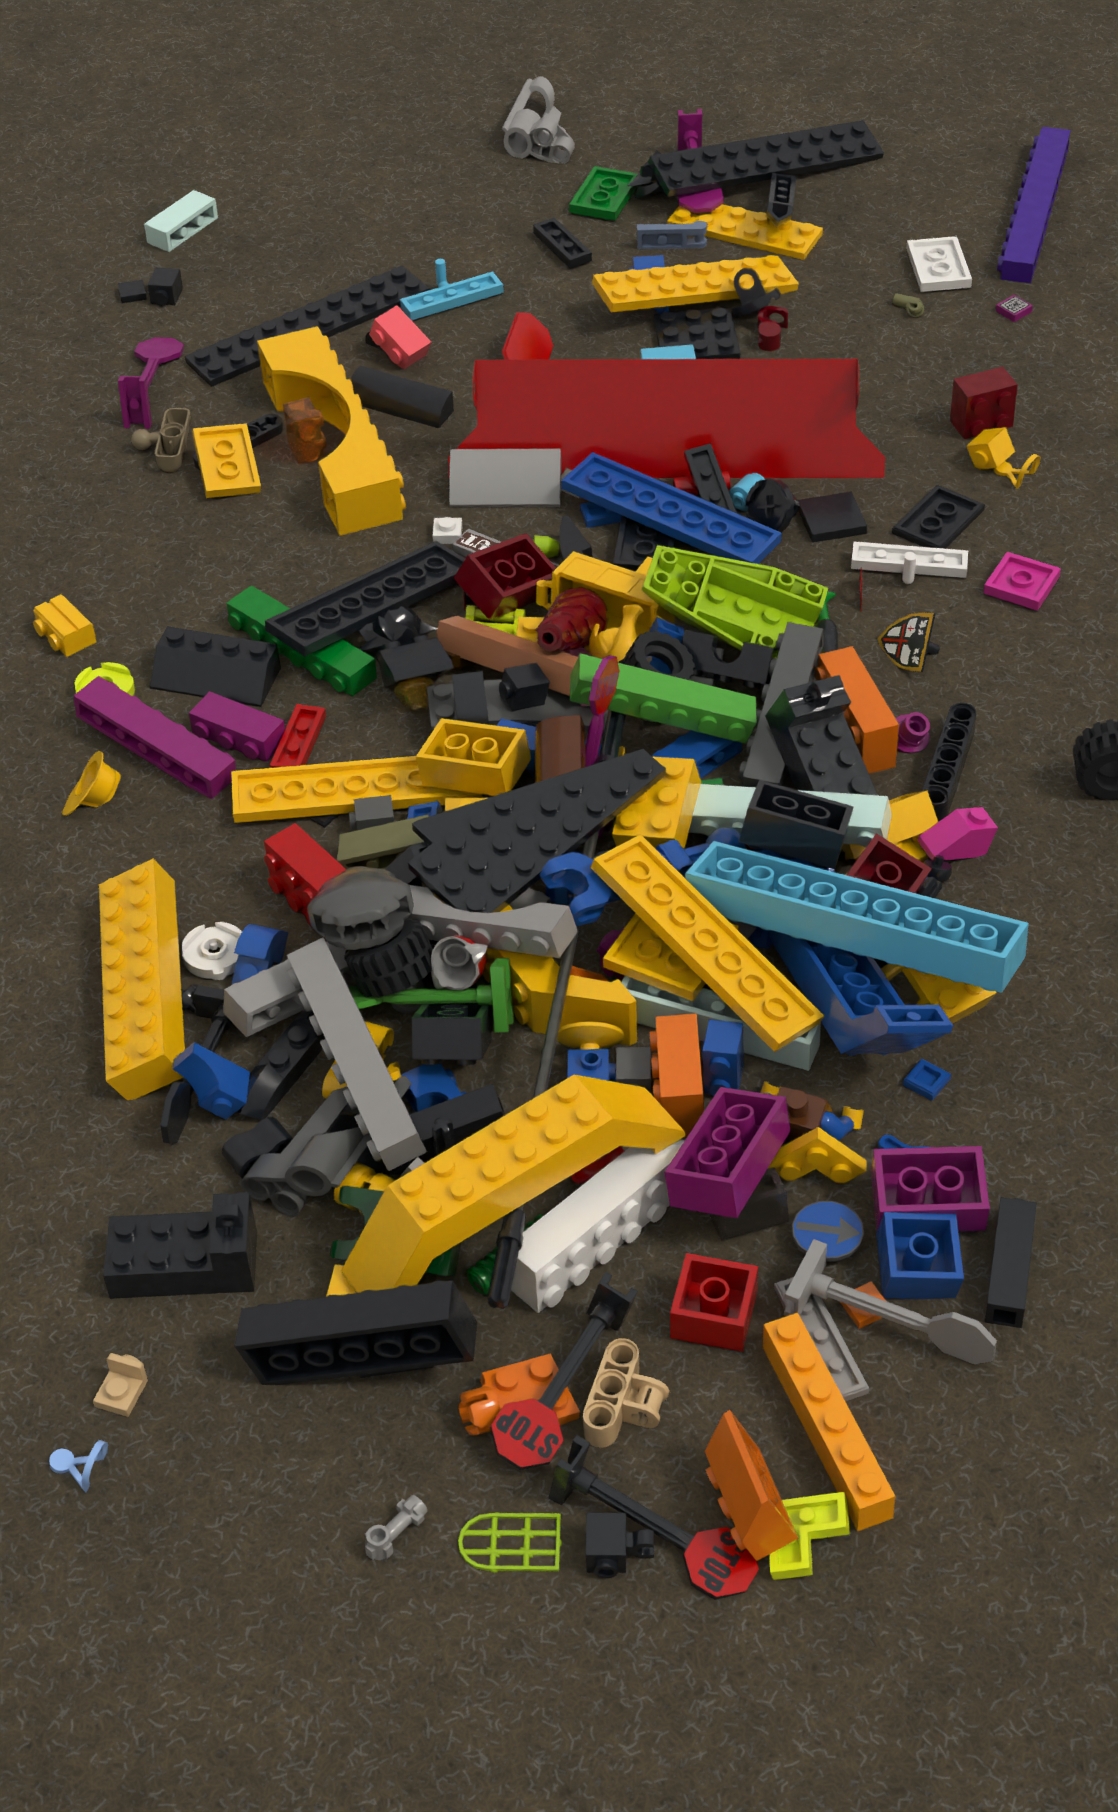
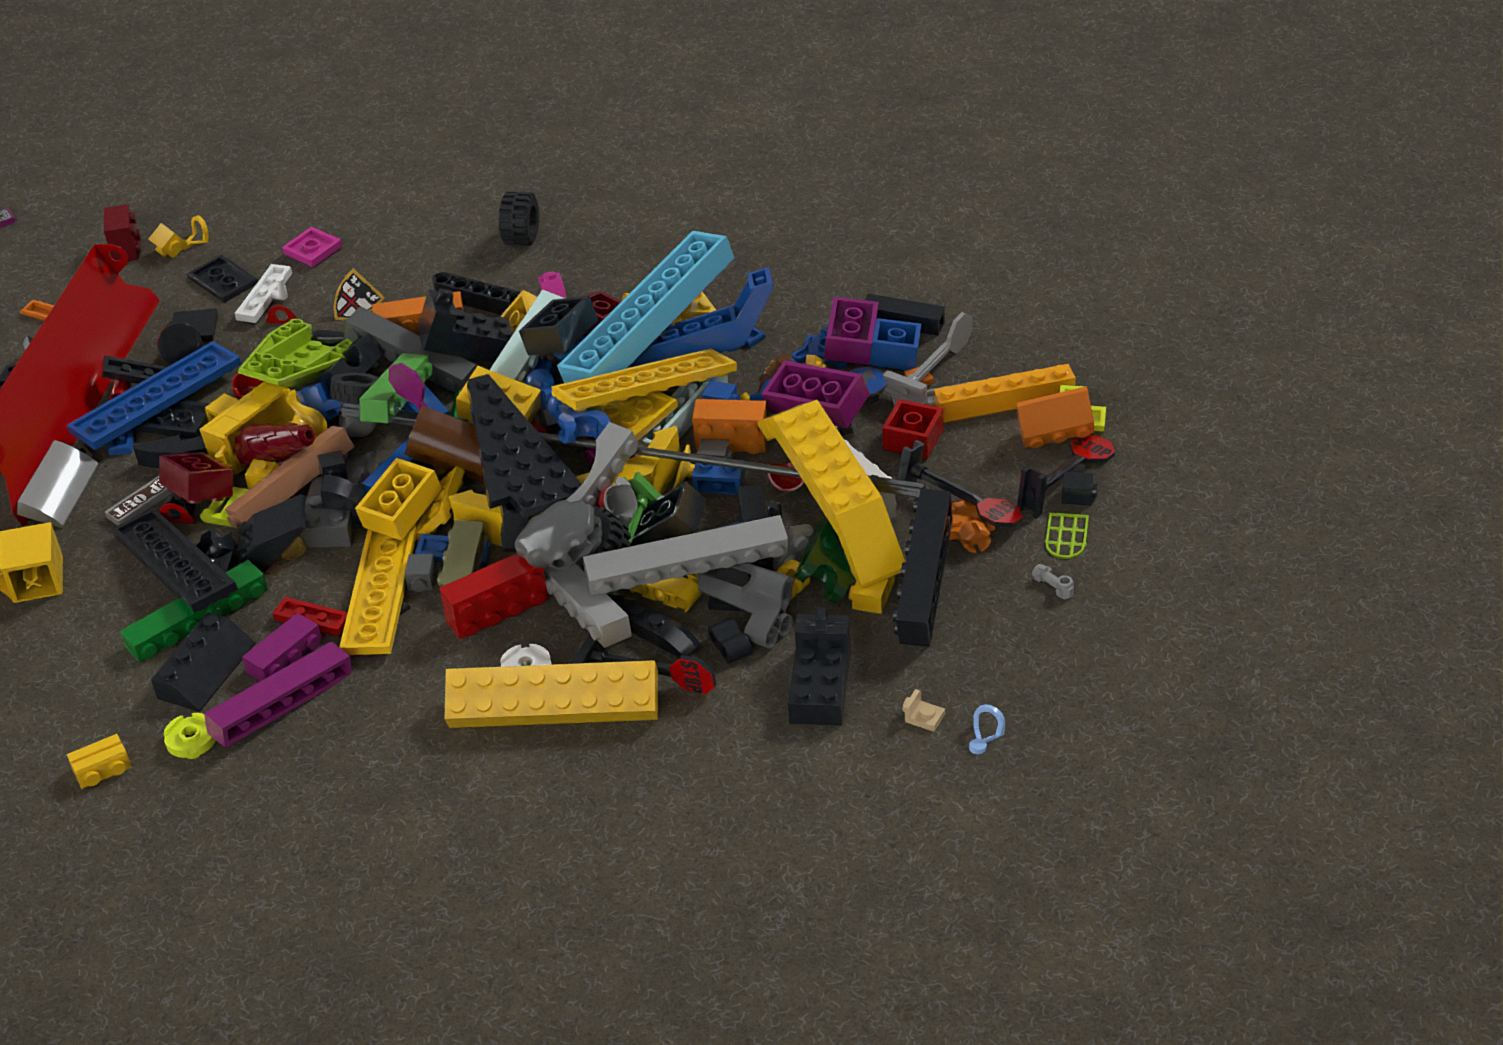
camera: 80 degrees left, 5 degrees down
yellow piece [62,751,121,816] -> none
blue arch [173,1042,250,1120] -> none
blue brick [232,924,288,984] -> none
white plate [433,517,463,544] -> none
lime hose [533,535,559,558] -> none
tan piece [583,1338,670,1448] -> none
medium azure brick [729,473,765,512] -> none

